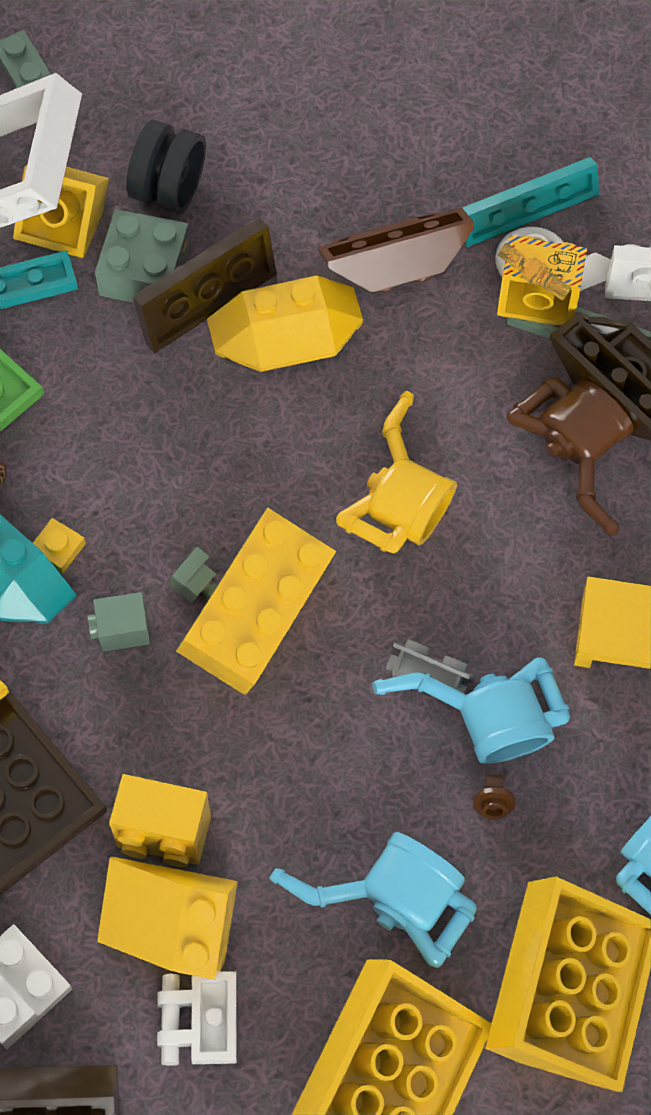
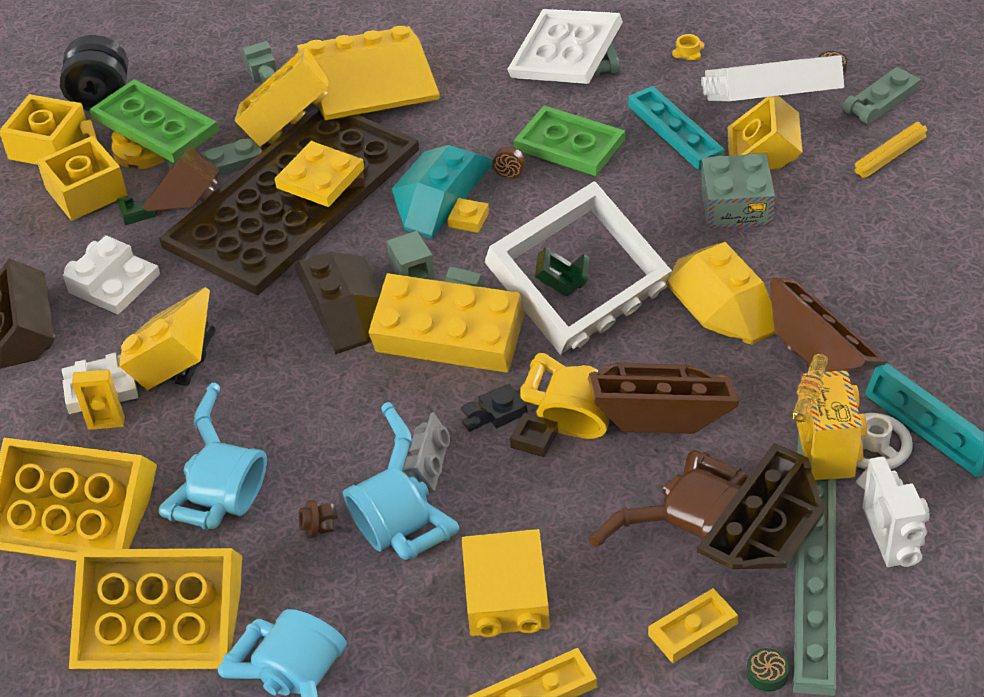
camera: 80 degrees right, 20 degrees down
yellow brick [109,774,211,868] -> none
black wheel [126,119,206,214] -> none
dark brown plate [133,217,277,353] -> none
none -> yellow plate [72,369,125,430]
none -> dark brown wedge [294,252,382,354]
none -> black plate [461,384,527,432]
none -> white window [485,181,672,355]
none -> dark brown plate [510,413,558,457]
none -> dark green bracket [535,247,590,296]
none -> reddish brown wedge [588,362,739,434]
none -> yellow axle [854,122,927,178]

